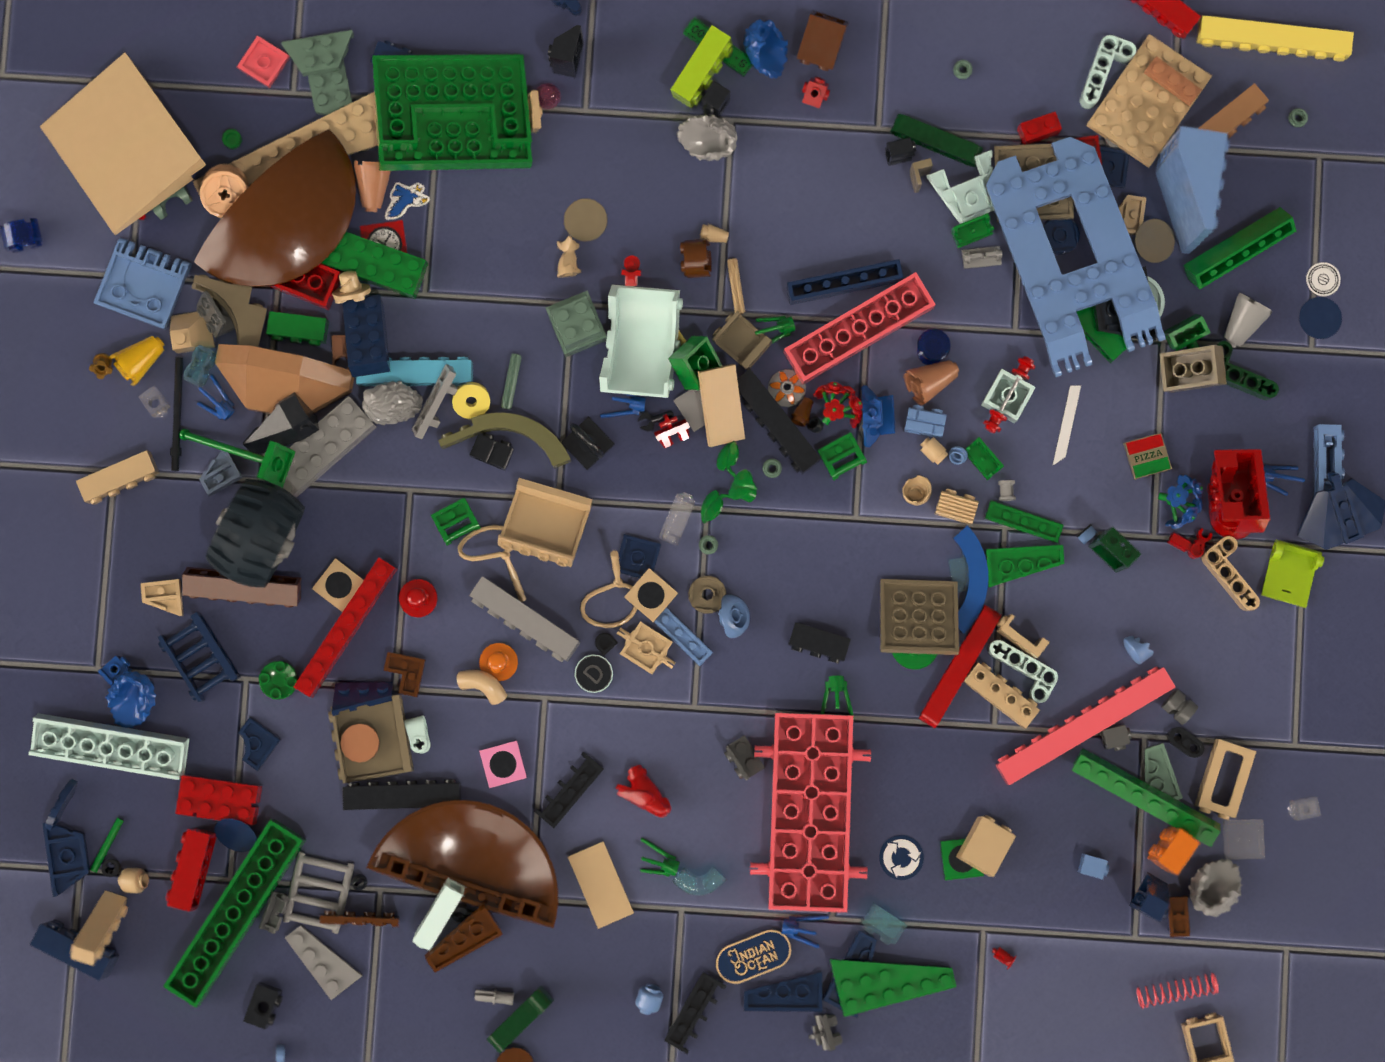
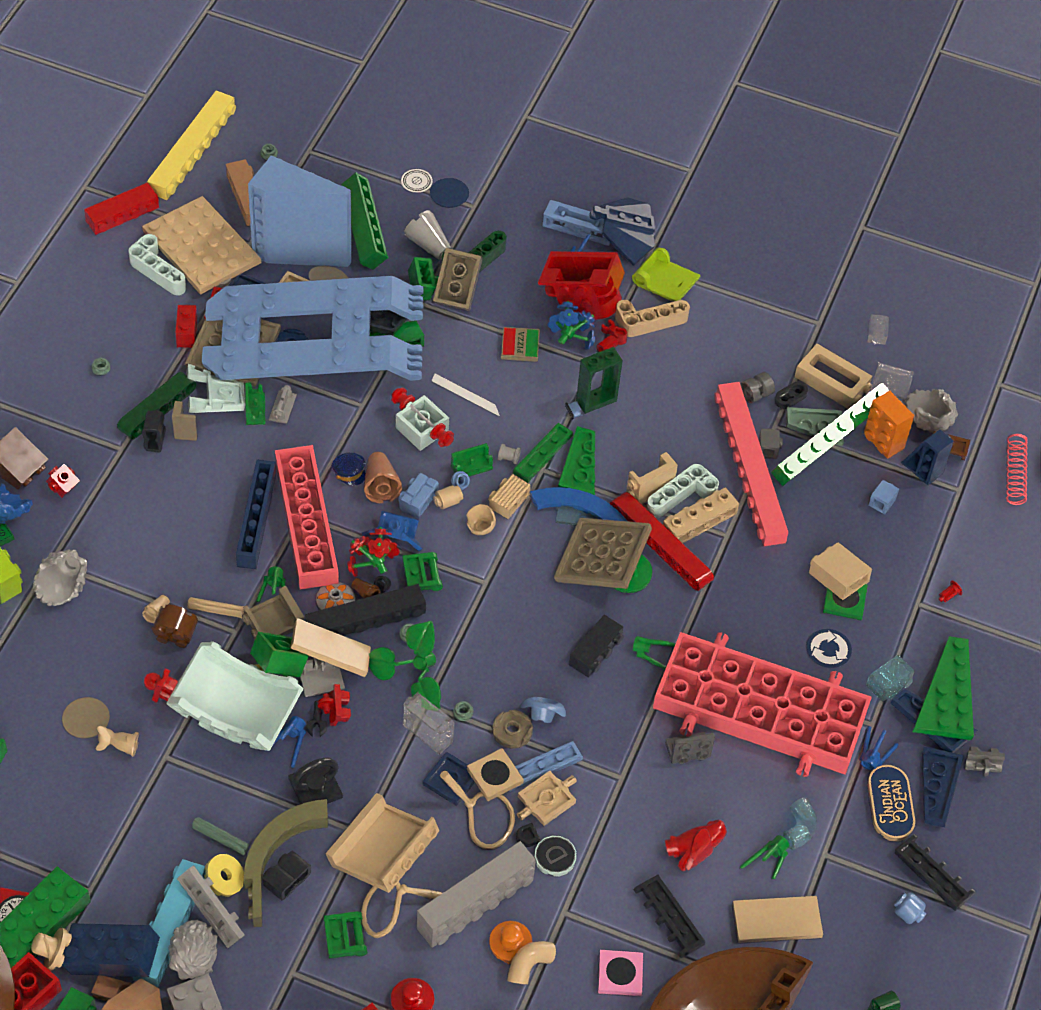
camera: 80 degrees left, 30 degrees down
sand green piece [546,290,607,357] -> none
black brick [702,81,730,118] -> none
medium blue hair [1123,636,1154,665] -> none
nougat plate [1144,56,1202,106] -> none

